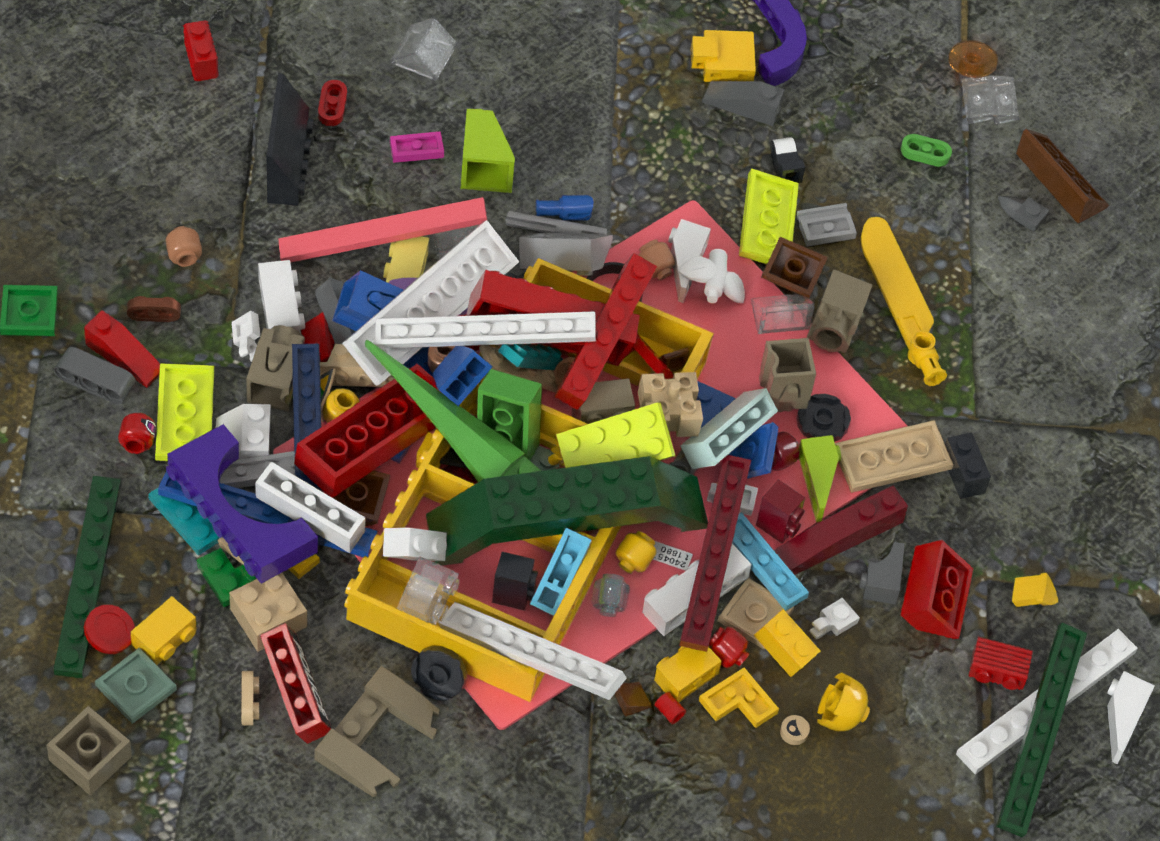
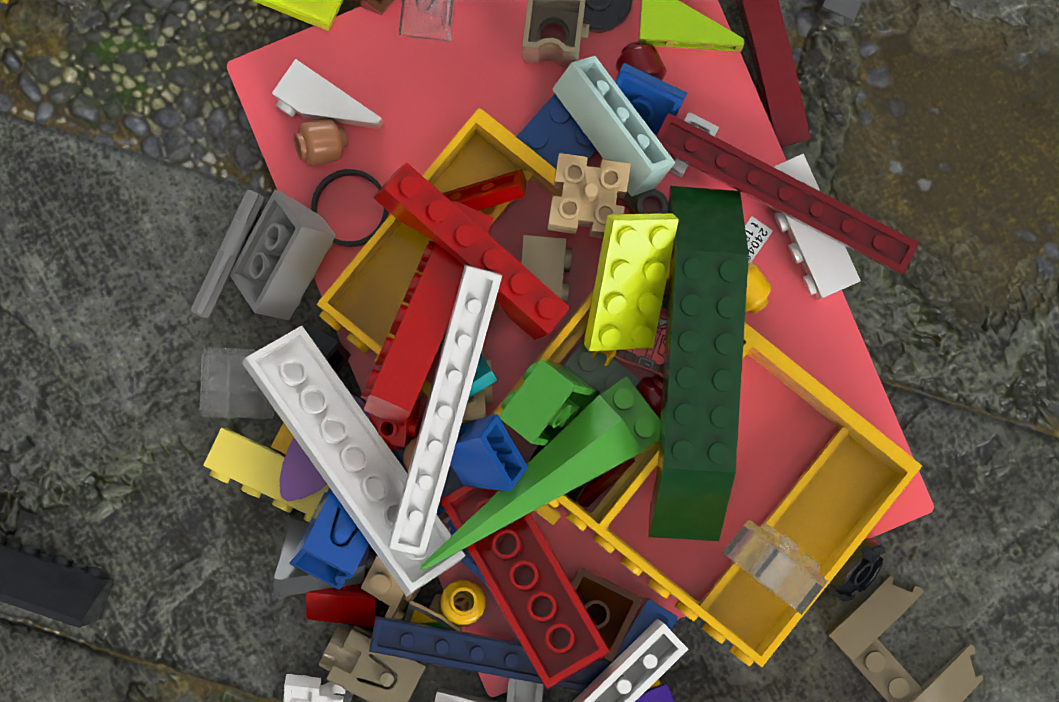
camera: 70 degrees left, 30 degrees up
white brick [258,260,305,332] -> none
coral tile [278,197,488,263] -> none
white brick [383,528,447,561] -> none
dark pink plate [390,131,444,163] -> none
white plate [438,602,626,700] -> none
lime slope [461,109,515,193] -> none
black brick [492,552,538,611] -> none
medium azure slope [530,528,592,616] -> none
blue arm [536,195,594,221] -> none
clear light blue head [591,574,630,617] -> none
reddish brown slope [614,682,651,717] -> none
yellow brick [654,646,722,702] -> none
red hinge [655,692,686,724] -> none
reddish brown slope [659,347,689,372] -> none
white plant [679,249,745,304] -> none
yellow plate [699,667,779,728] -> none
red head [709,626,749,668] -> none
tan tile [718,578,794,650] -> none
medium azure plate [732,512,809,611] -> none
yellow brick [754,609,820,677] -> none
dark red brick [756,479,805,543] -> none
tan tile [780,715,810,745] -> none
white plate [809,598,860,639] -> none
yellow cylinder [817,673,870,732] -> none

